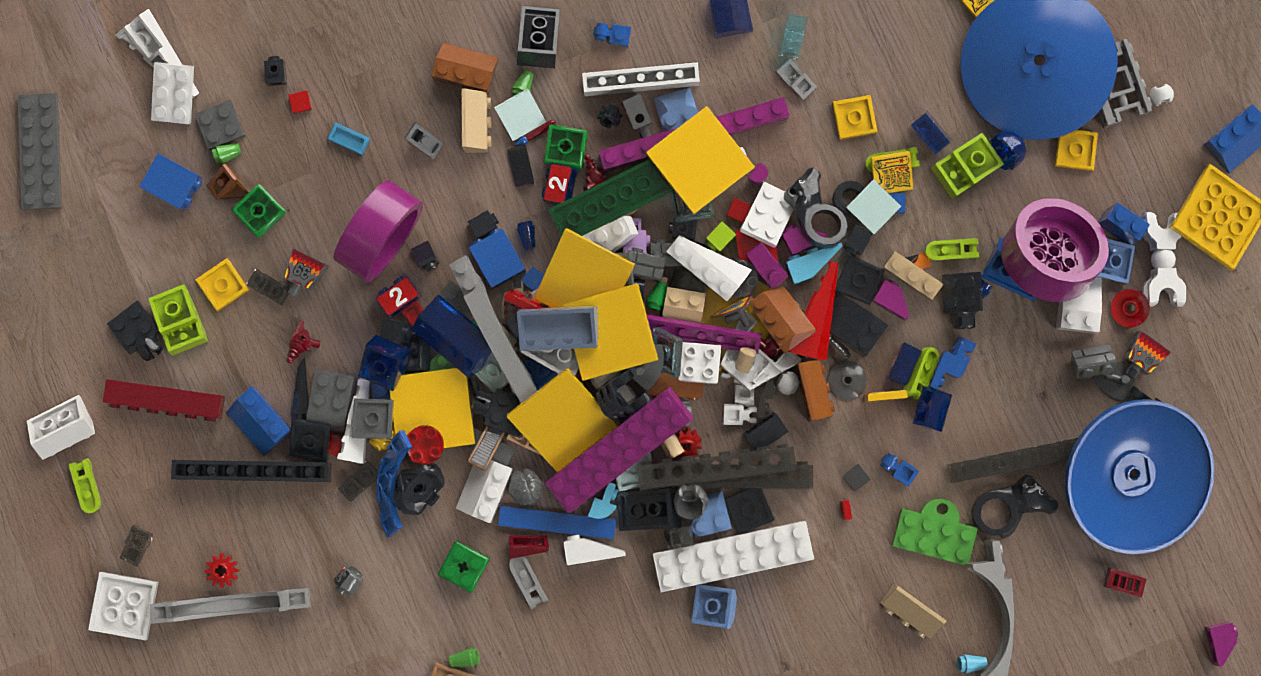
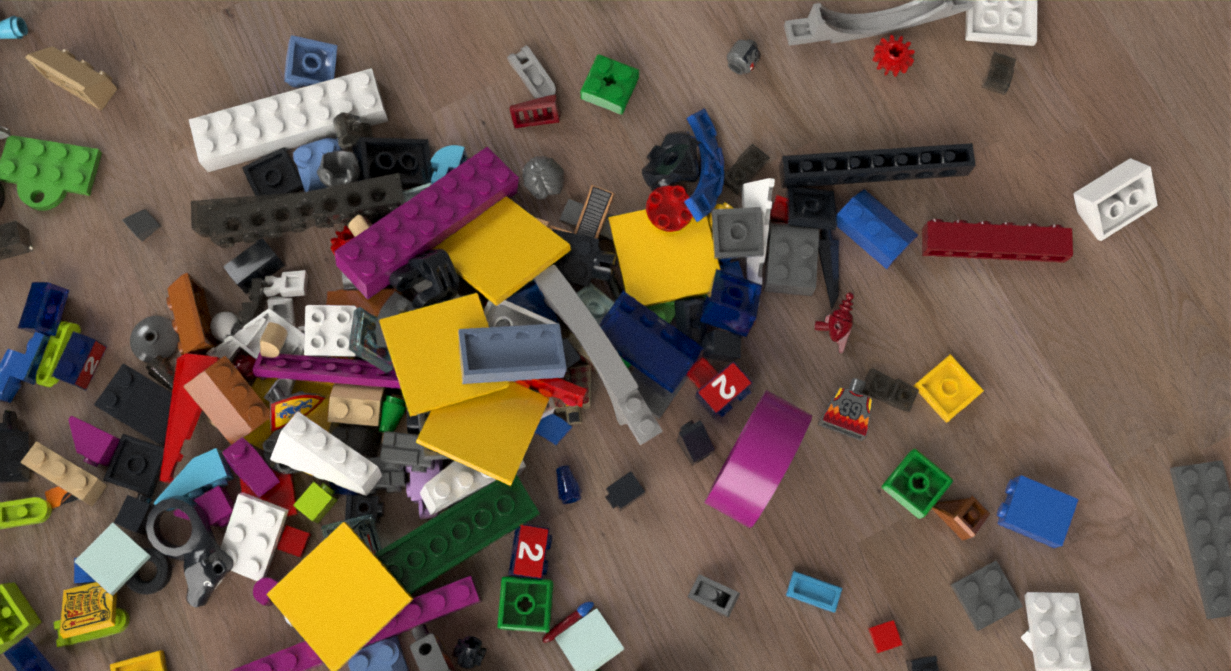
camera: 175 degrees right, 10 degrees down
lime plate [69,458,101,513] -> none
black plate [107,300,163,361] -> none
lime slope [148,284,209,356] -> none
bright green cone [212,143,242,164] -> none
white slope [456,460,513,523] -> none
tan slope [462,89,492,153] -> none
blue brick [469,228,526,289] -> none
blue tile [498,506,616,539] -> none
black slope [508,144,535,187] -> none
white slope [564,535,626,565] -> none
dark red piece [583,154,606,191] -> none
red tile [840,500,852,520] -> none
yellow tile [863,390,908,403] -> none
blue plate [880,453,919,487] -> none

